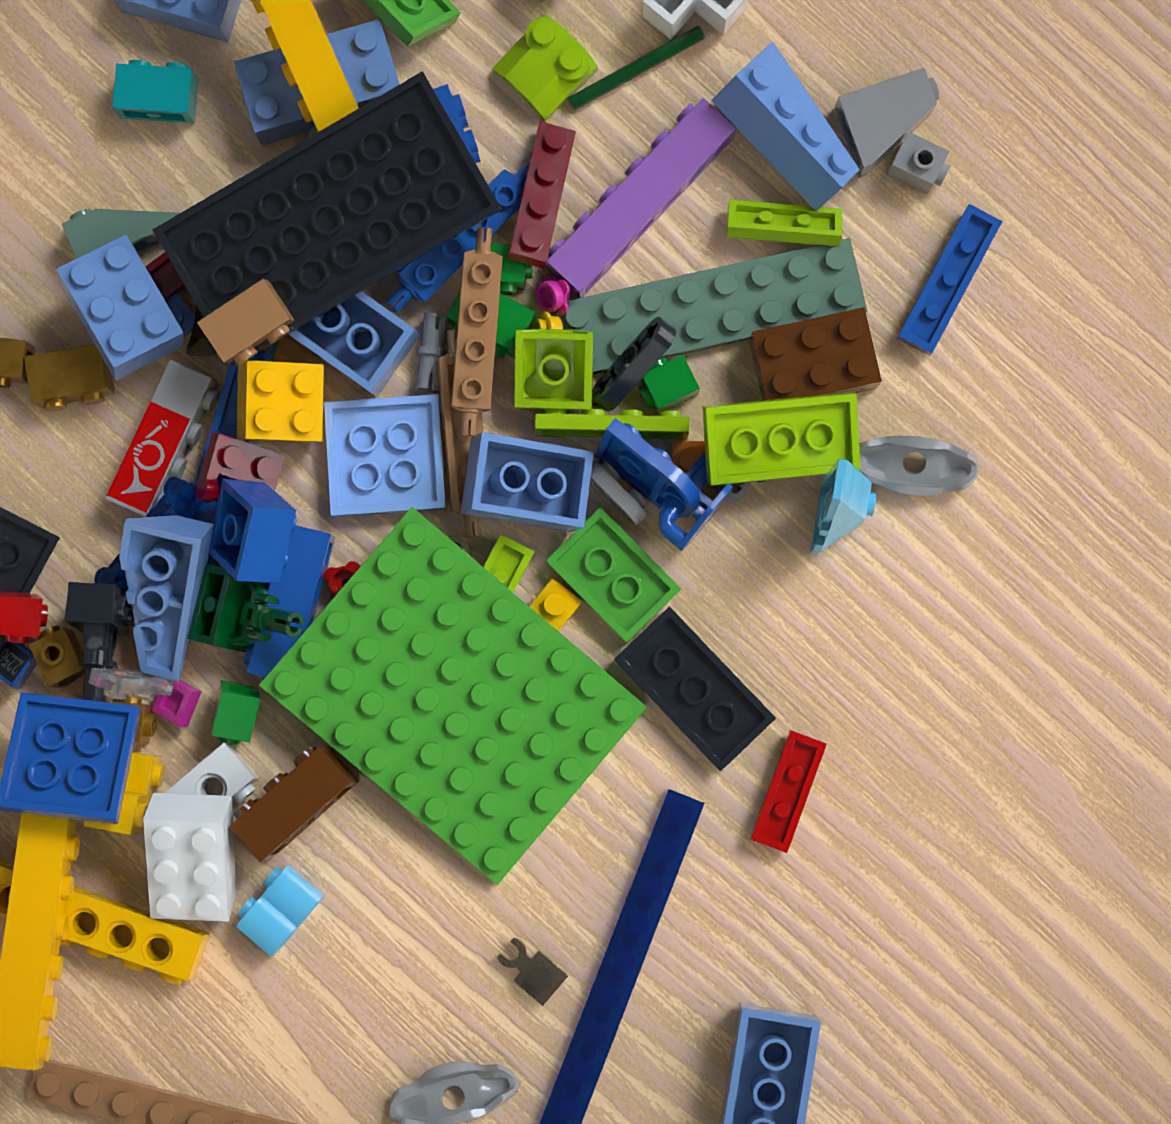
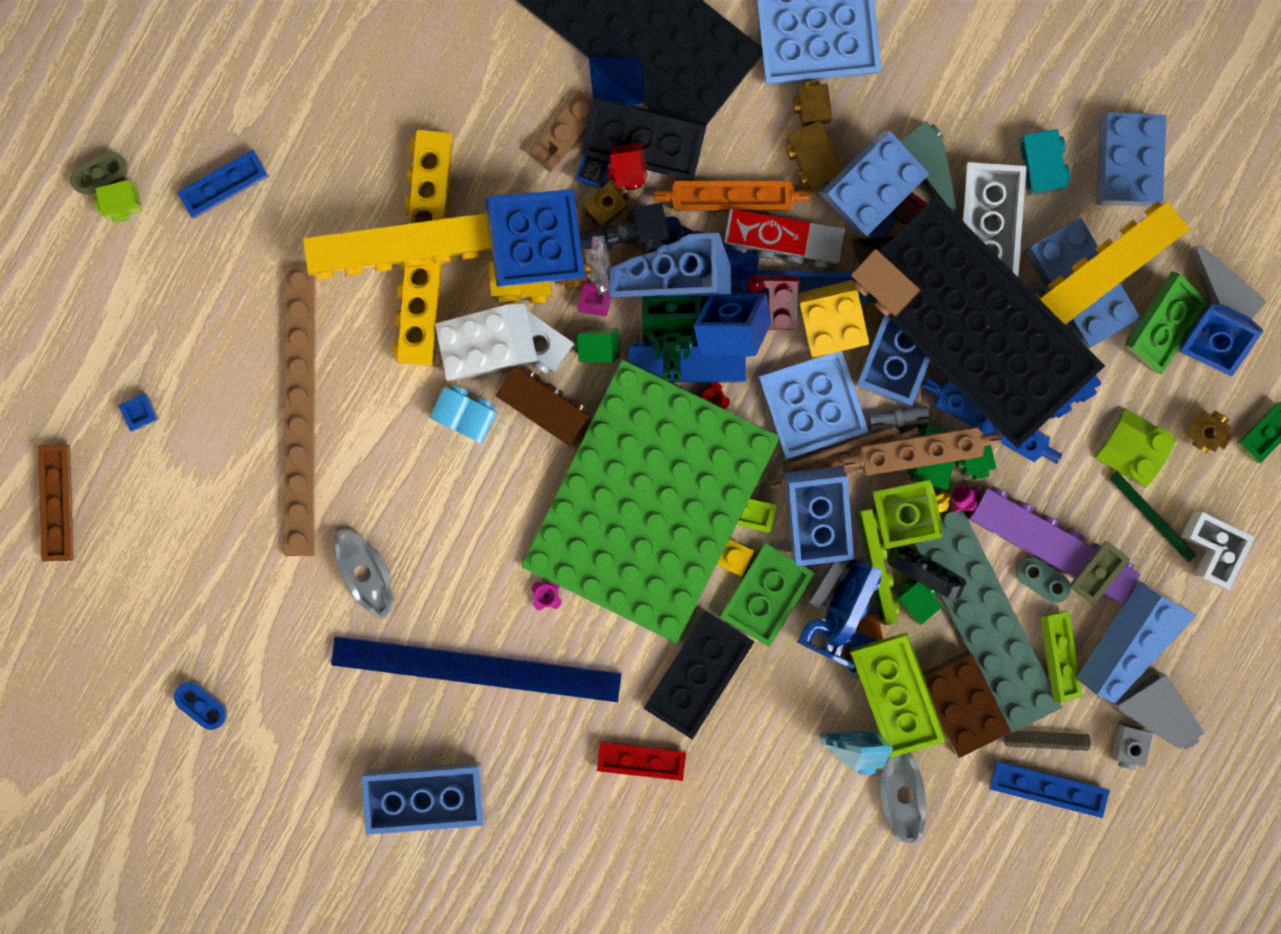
camera: 75 degrees right, 5 degrees up
clear smoke plate [497,937,568,1006] -> none
dark red plate [507,121,576,269] -> none
none -> dark pink plate [531,581,562,611]
none -> orange plate [654,181,811,212]
none -> white slope [963,162,1026,276]
none -> clear smoke axle [1004,730,1091,751]
none -> sand green plate [1016,557,1071,603]
none -> olive plate [1069,541,1131,605]

